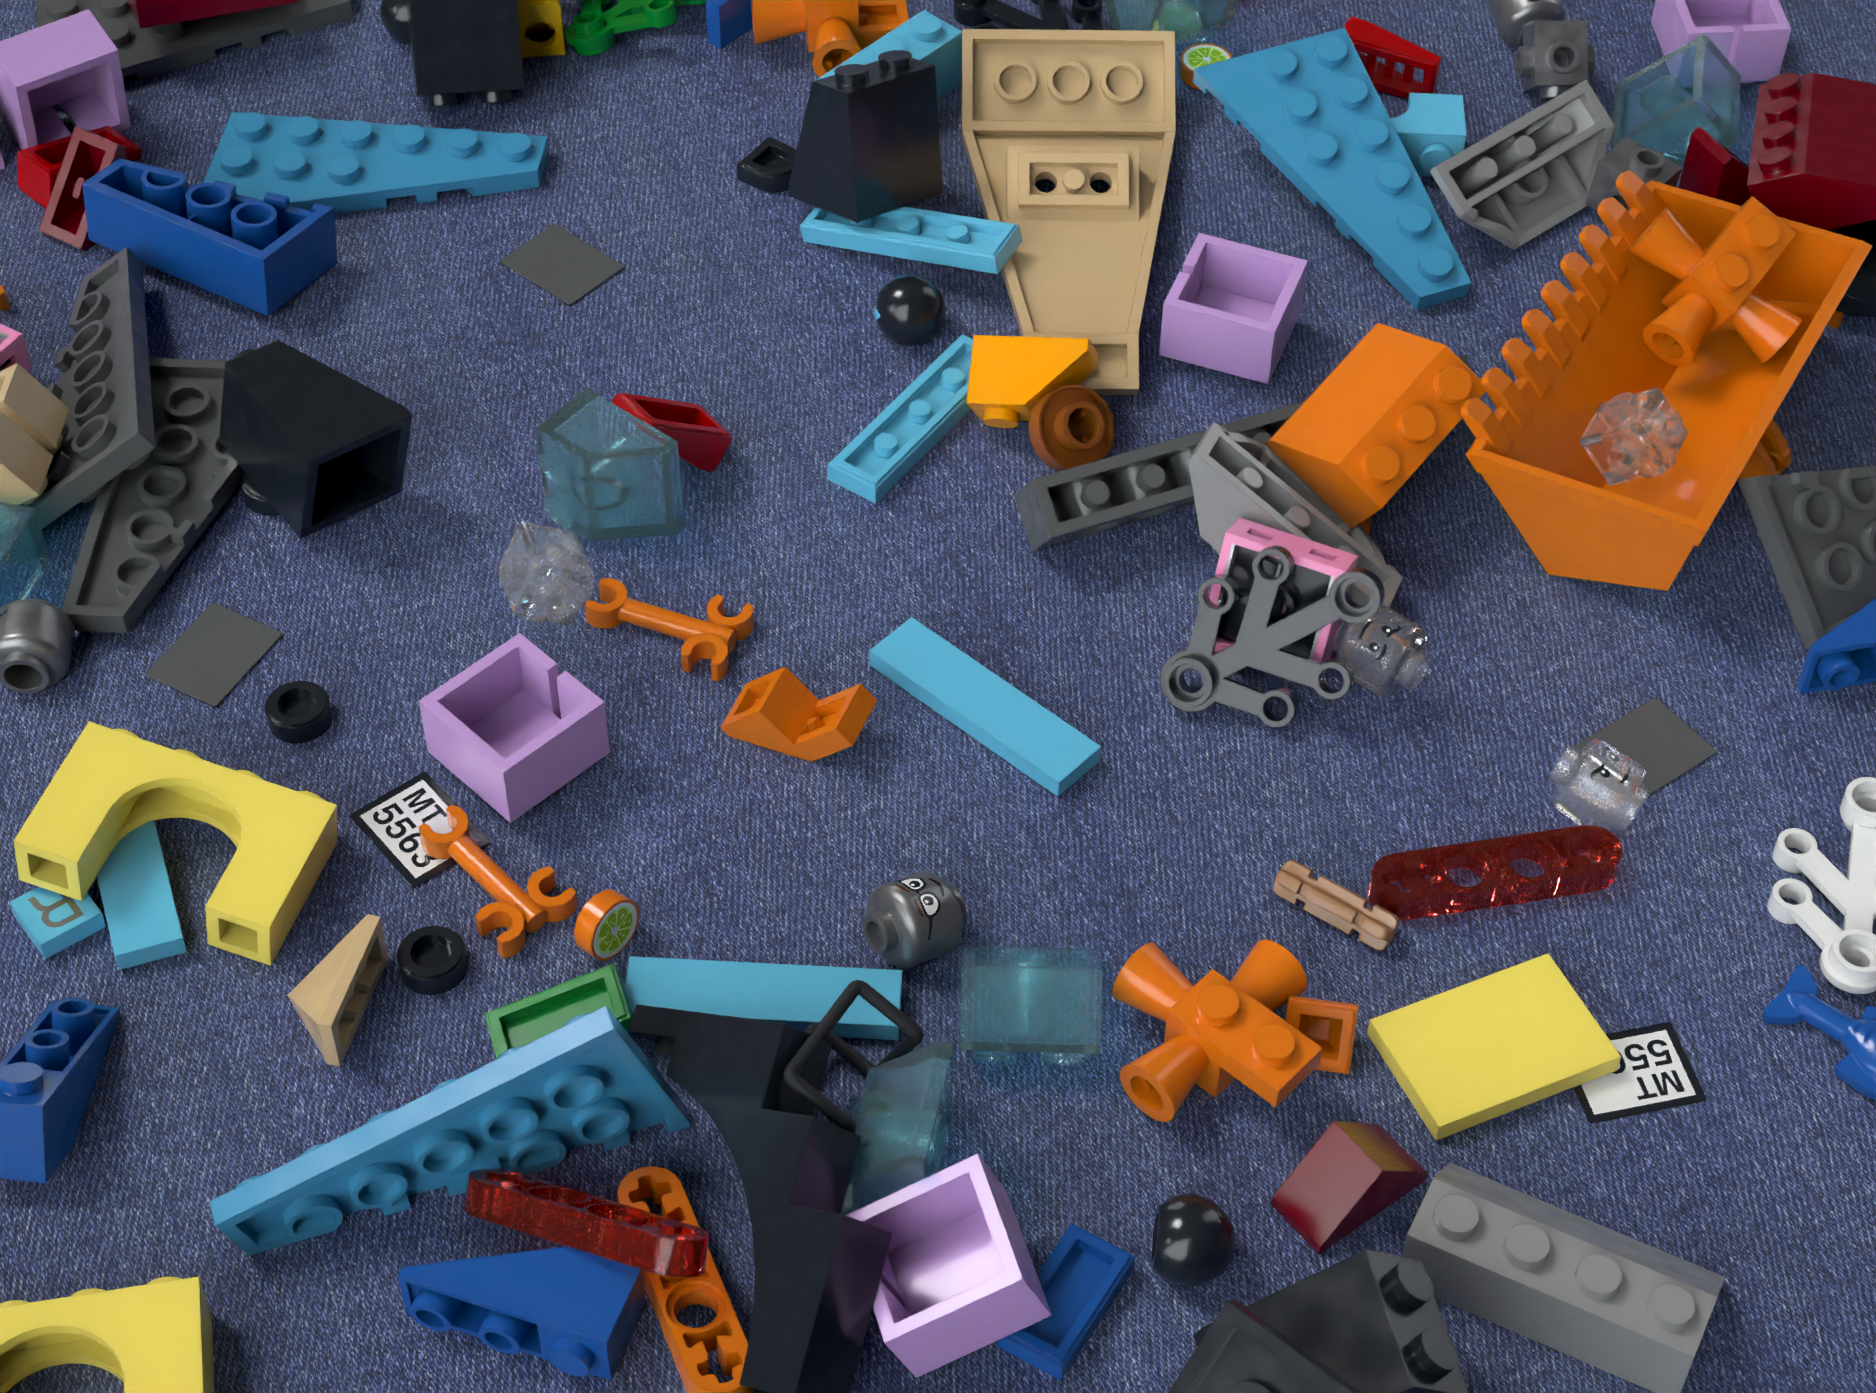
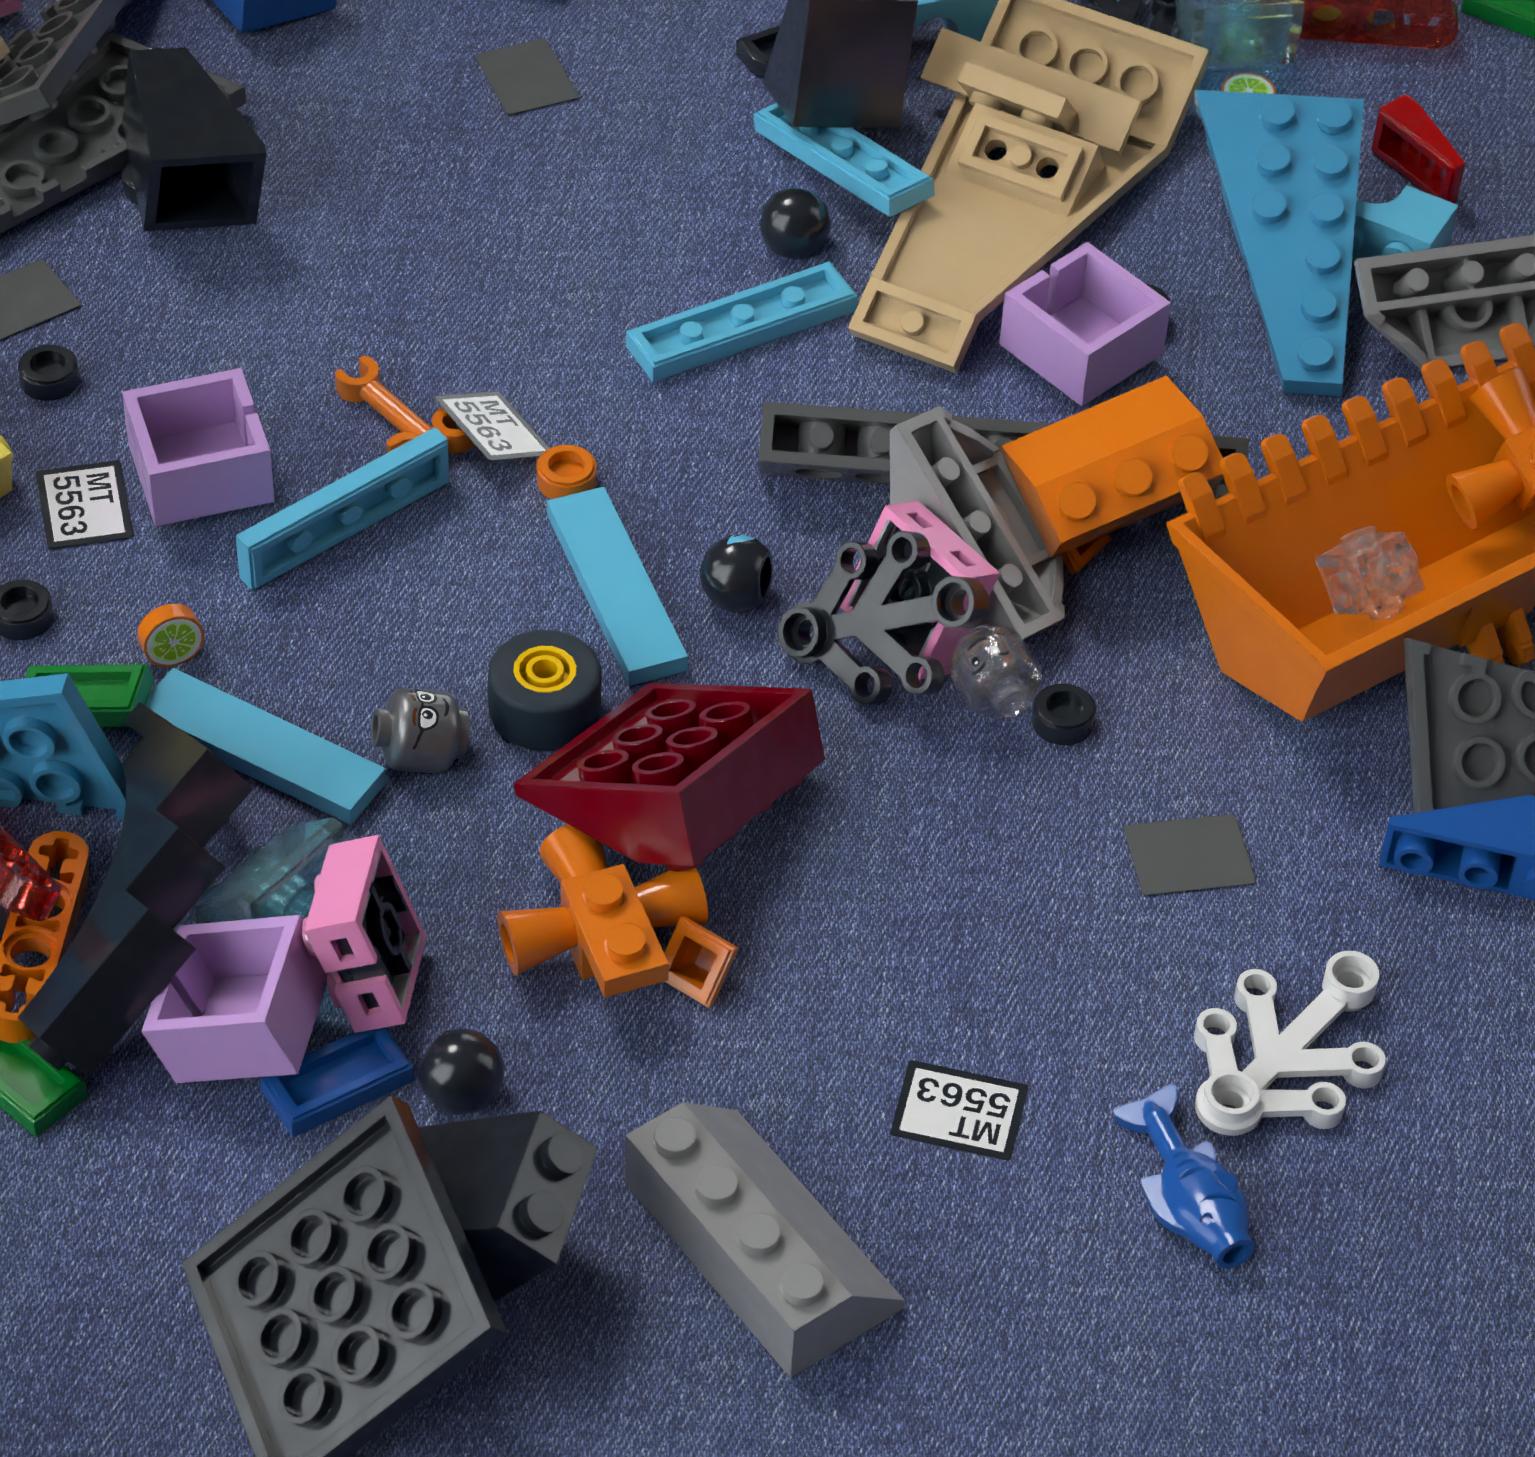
camera: 25 degrees right, 0 degrees up
orange bar [419,805,578,959] -> none
clear brick [496,521,595,626] -> none
clear light blue slope [536,388,684,541] -> none
red slope [611,393,733,473] -> none
orange slope [720,666,878,762] -> none
black piece [784,980,924,1134] -> none
clear light blue slope [959,945,1103,1064] -> none
light orange slope [966,335,1100,428] -> none
dark orange plate [1028,384,1115,471] -> none
dark red slope [1271,1121,1427,1255] -> none
medium nougat axle [1273,860,1400,951] -> none
light yellow tile [1367,953,1621,1140] -> none
clear red beam [1368,825,1623,921] -> none
clear head [1547,739,1651,836] -> none
none -> medium azure tile [236,427,449,590]
none -> bright pink piece [302,835,427,1033]
none -> sticker [434,391,549,461]
none -> black wheel [488,630,602,751]
none -> dark red slope [513,683,825,871]
none -> orange tile [536,445,597,499]
none -> black piece [699,534,773,613]
none -> tan bracket [920,28,1143,155]
none -> black tile [1031,684,1096,745]

